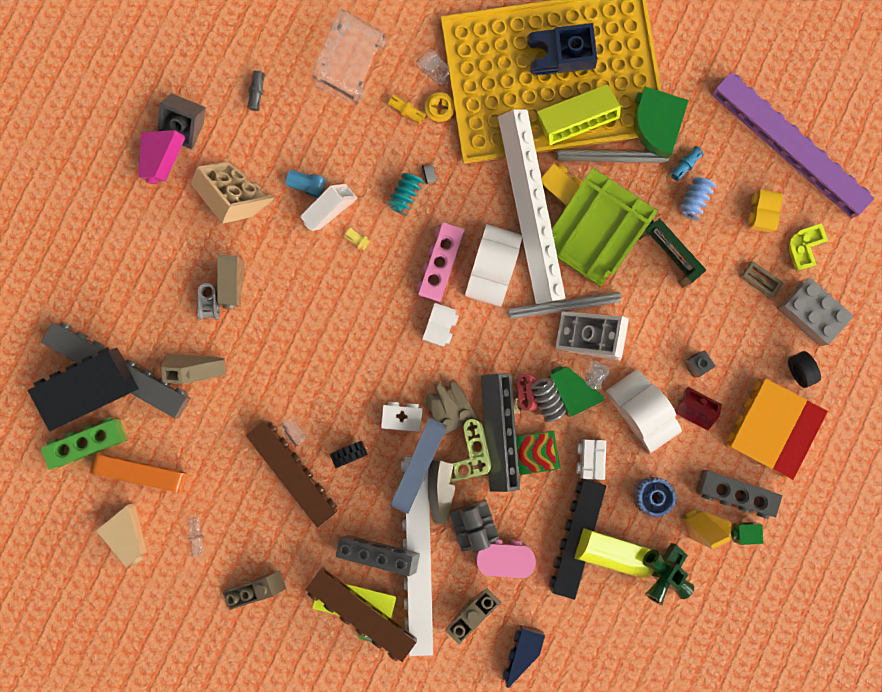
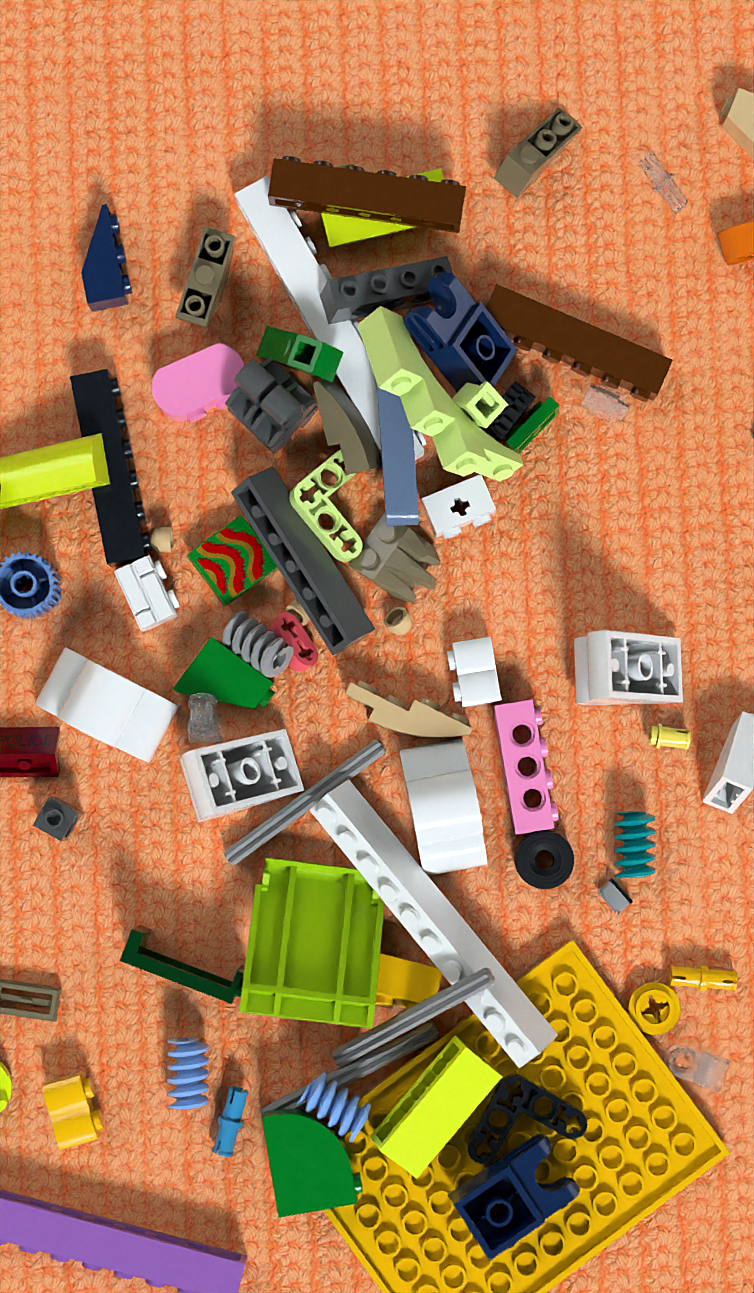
camera: 155 degrees right, 0 degrees up
none -> tan hinge [150,527,173,552]
none -> green slope [256,326,344,382]
none -> light blue piece [297,1072,370,1143]
none -> light grey axle [332,968,495,1066]
none -> tan slope [345,680,473,738]
none -> yellowish green arch [357,306,524,482]
none -> tan hinge [384,607,412,635]
none -> dark blue brick [404,272,518,392]
none -> yellowish green brick [452,381,508,428]
none -> black beam [467,1073,588,1164]
none -> green plate [506,397,560,454]
none -> black tyre [514,830,574,889]
none -> white brick [574,630,683,705]

